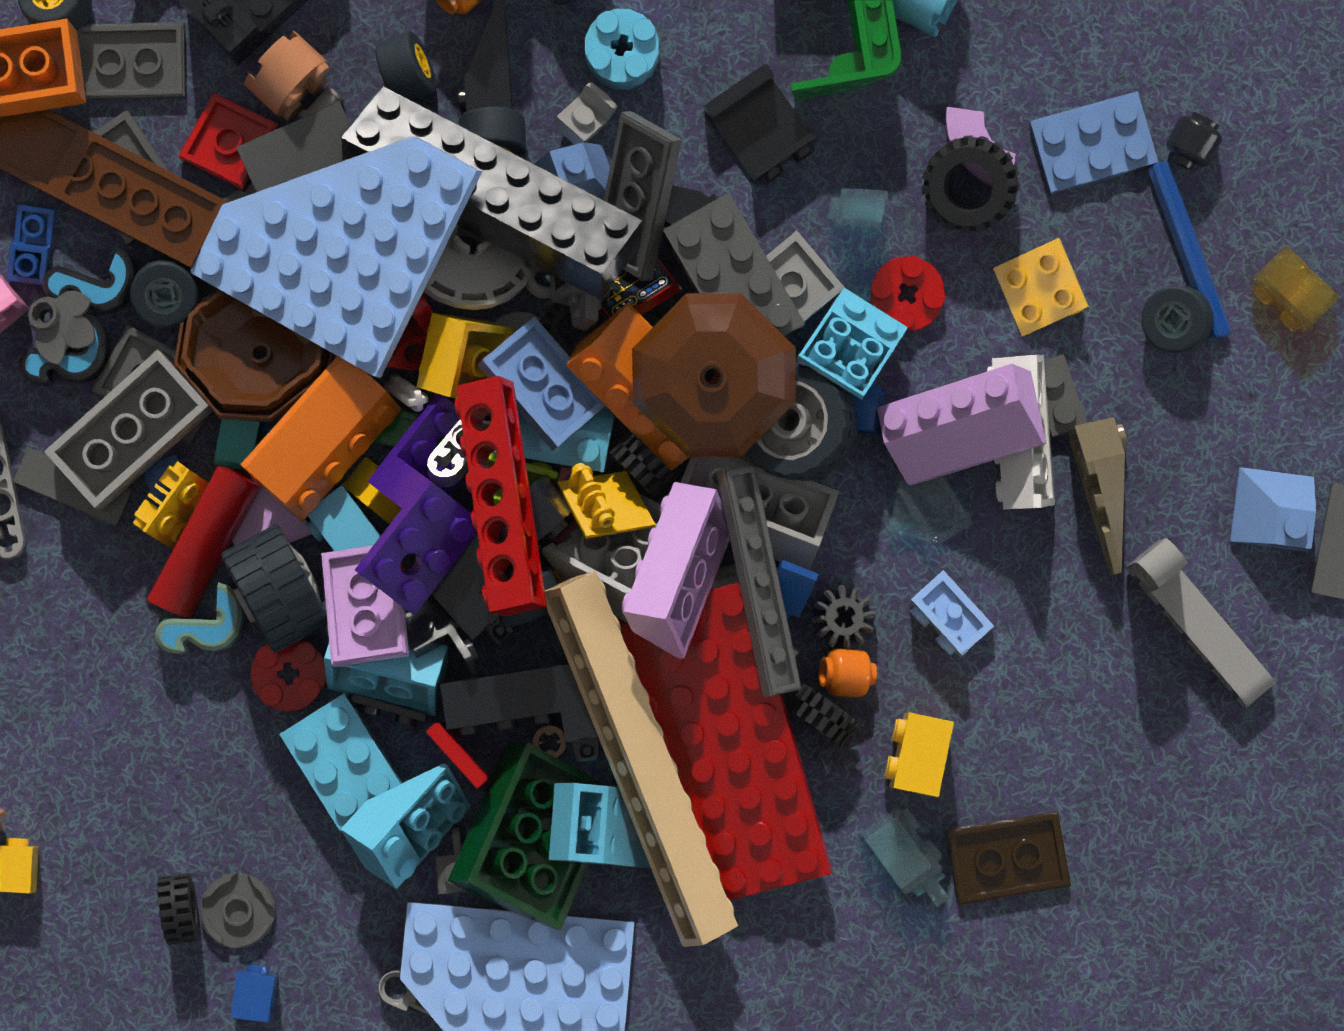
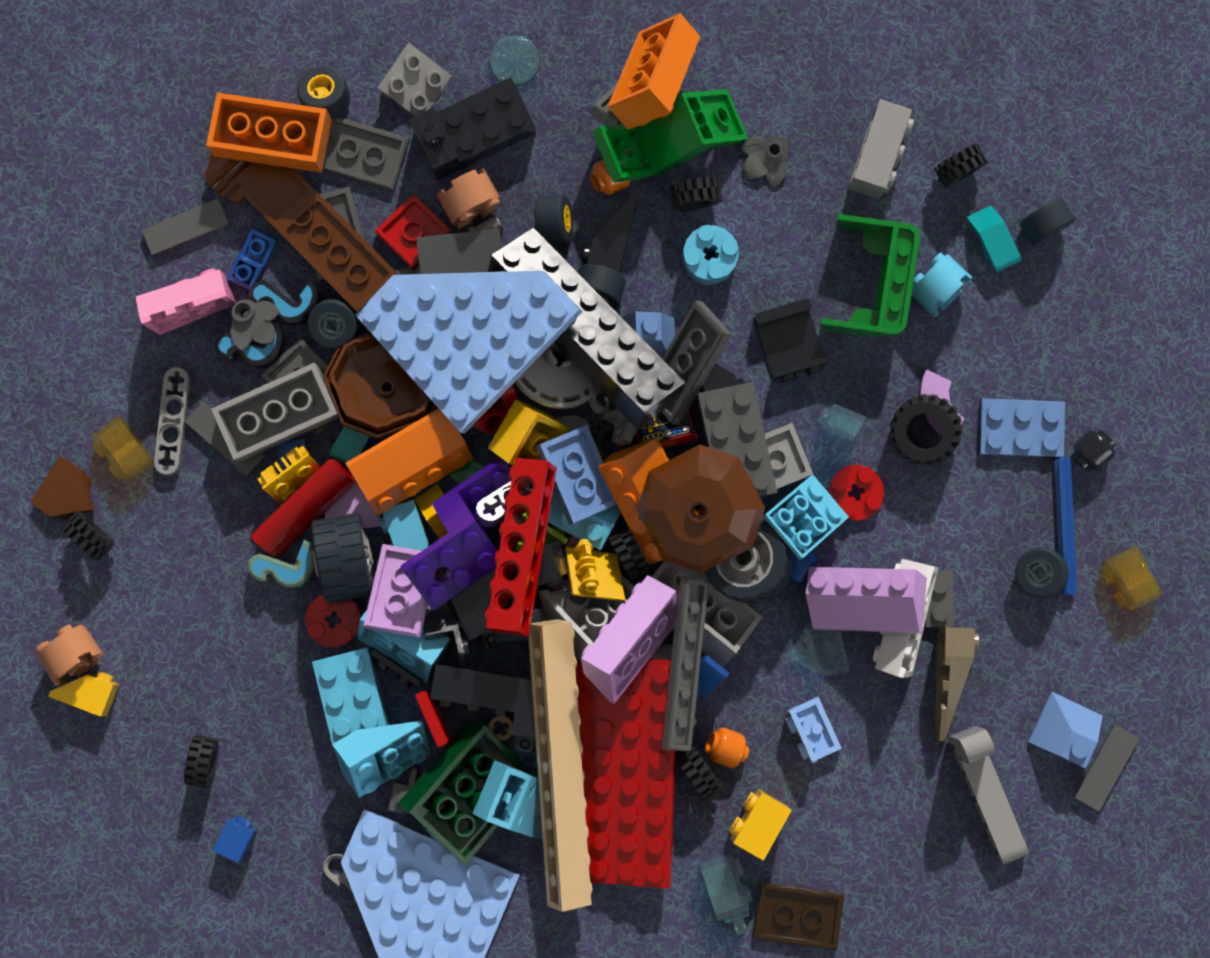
camera: 20 degrees right, 0 degrees up
dark grey tile [200,873,276,948] -> none
white axle [384,373,429,412] -> none
light grey bracket [552,82,617,145] -> none
dark grey gear [812,585,876,649] -> none
yellow hinge [993,238,1089,337] -> none

